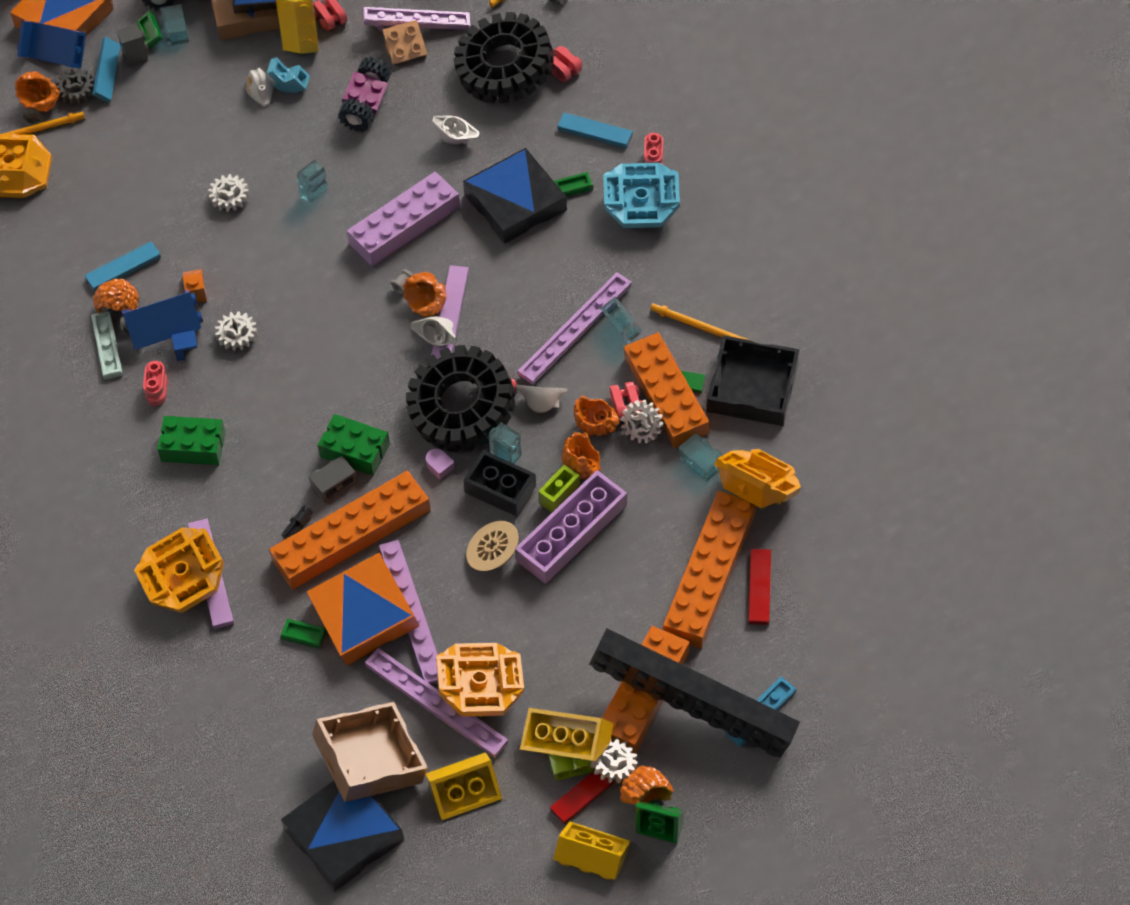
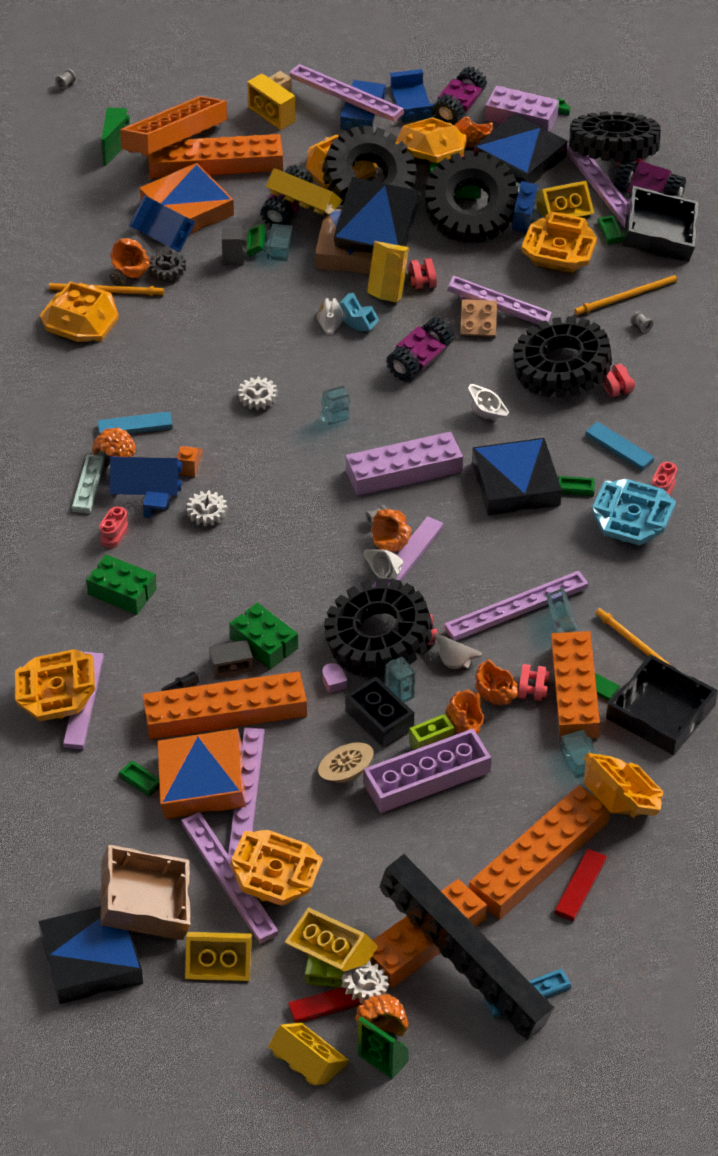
camera: 20 degrees right, 10 degrees down
dark azure tile [92,36,120,103] -> none
white gear [620,400,664,443] -> none

